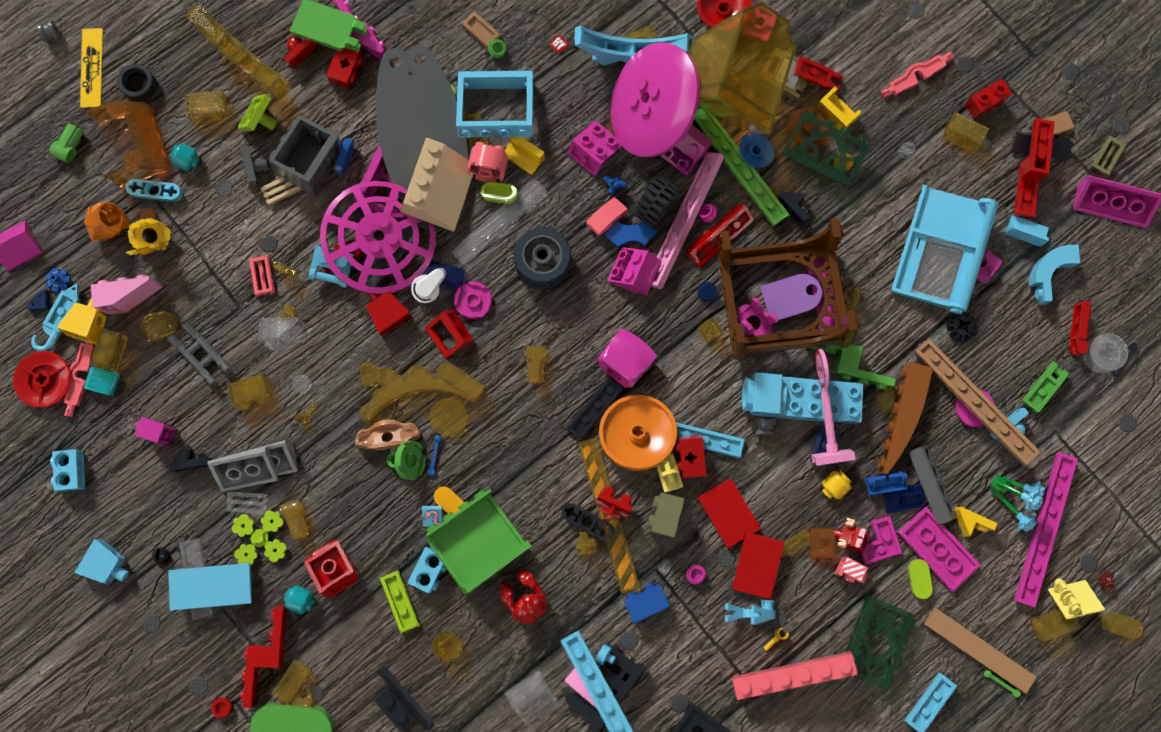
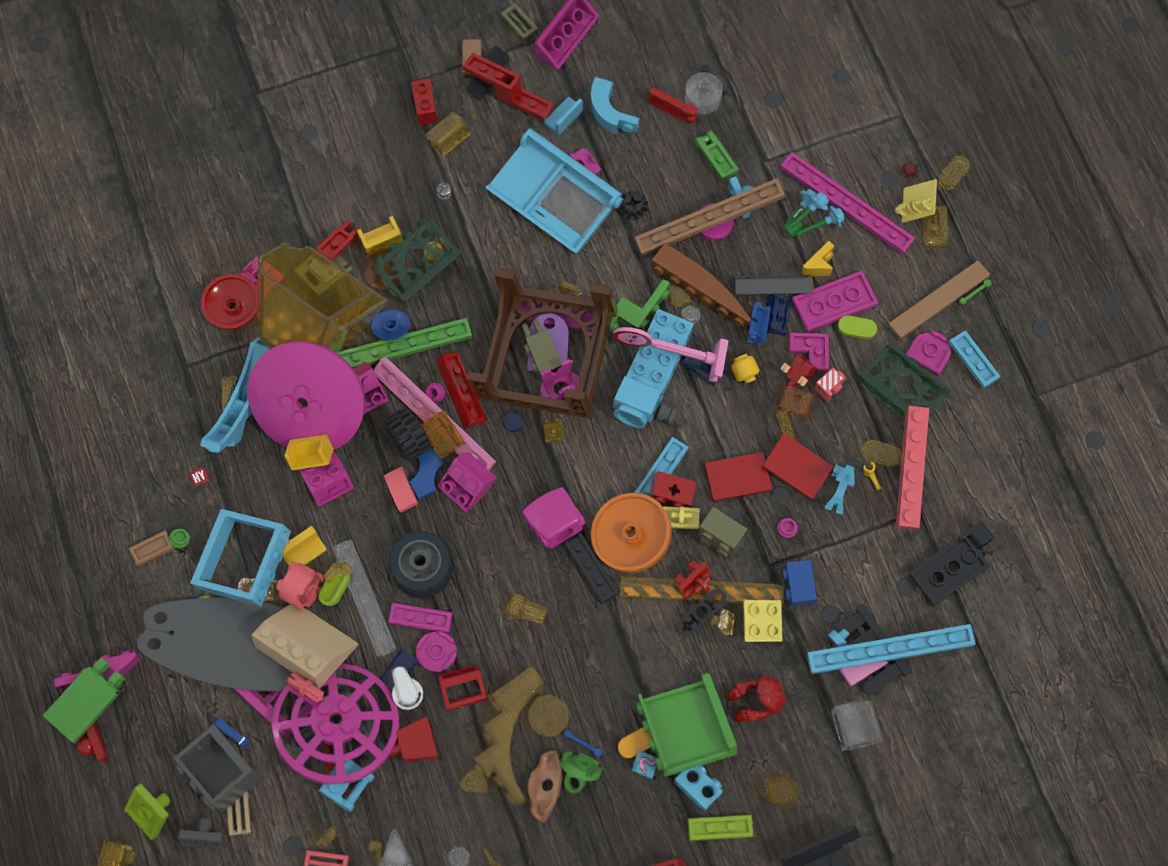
camera: 70 degrees left, 10 degrees down
clear yellow arch [184,2,293,100] -> none
red brick [326,47,364,90] -> none
blue plant [604,175,627,194] -> none
black slope [777,192,810,226] -> none
coral piece [880,52,954,99] -> none
none -> yellow panel [285,434,334,470]
none -> coral axle [287,673,324,703]
none -> clear yellow arm [322,562,351,583]
none -> dark pink tile [388,603,453,634]
none -> clear yellow brick [422,410,466,459]
none -> olive hinge [522,319,562,377]
none -> clear plate [681,306,701,324]
none -> light yellow hinge [743,600,782,642]
none -> clear yellow tile [862,440,902,467]
none -> dark pink tile [904,331,951,377]

